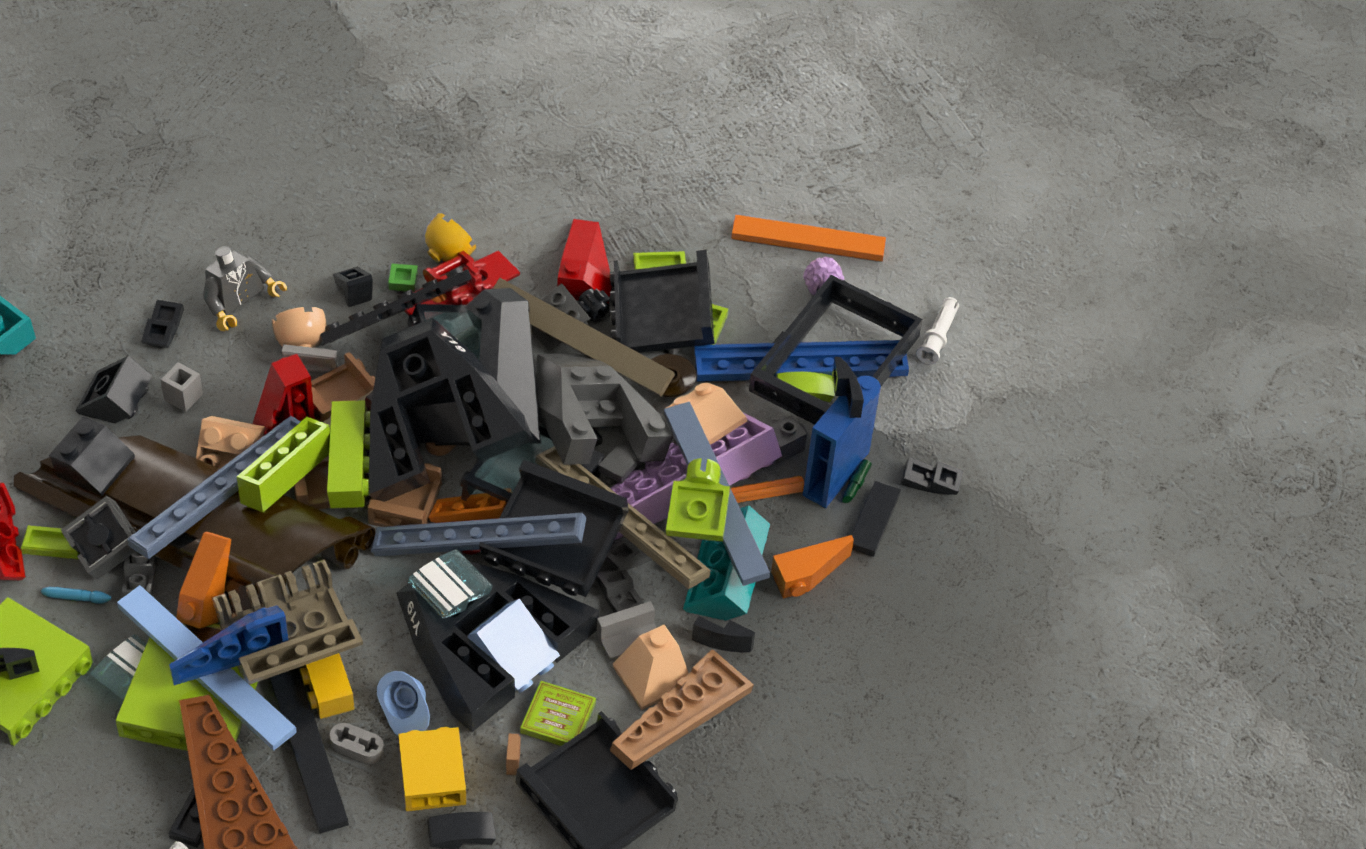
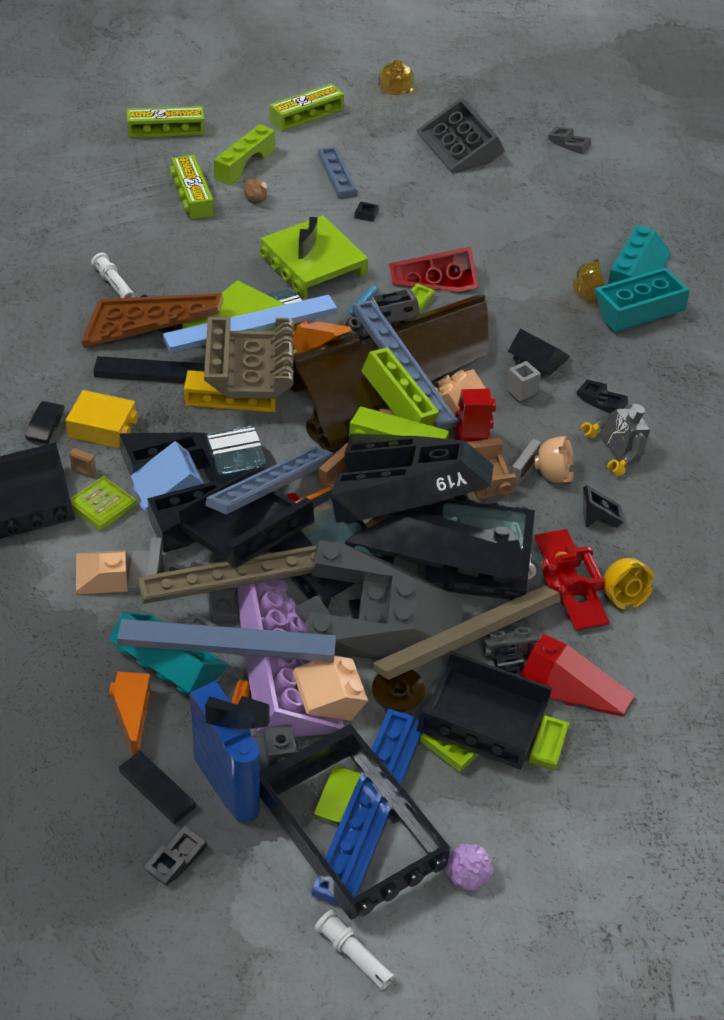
camera: 115 degrees right, 5 degrees down
black slope [49,416,135,496] -> none
blue wedge [169,605,289,685] -> none
black wing [320,267,472,345] -> none
light grey beam [330,723,384,764] -> none
light blue piece [377,671,430,736] -> none
bright green plate [388,264,418,292] -> none
medium nougat wing [610,650,754,770] -> none
lime plate [666,458,730,542] -> none
black slope [692,616,755,653] -> none
orange tile [731,215,886,262] -> none
dark green piece [842,459,872,503] -> none

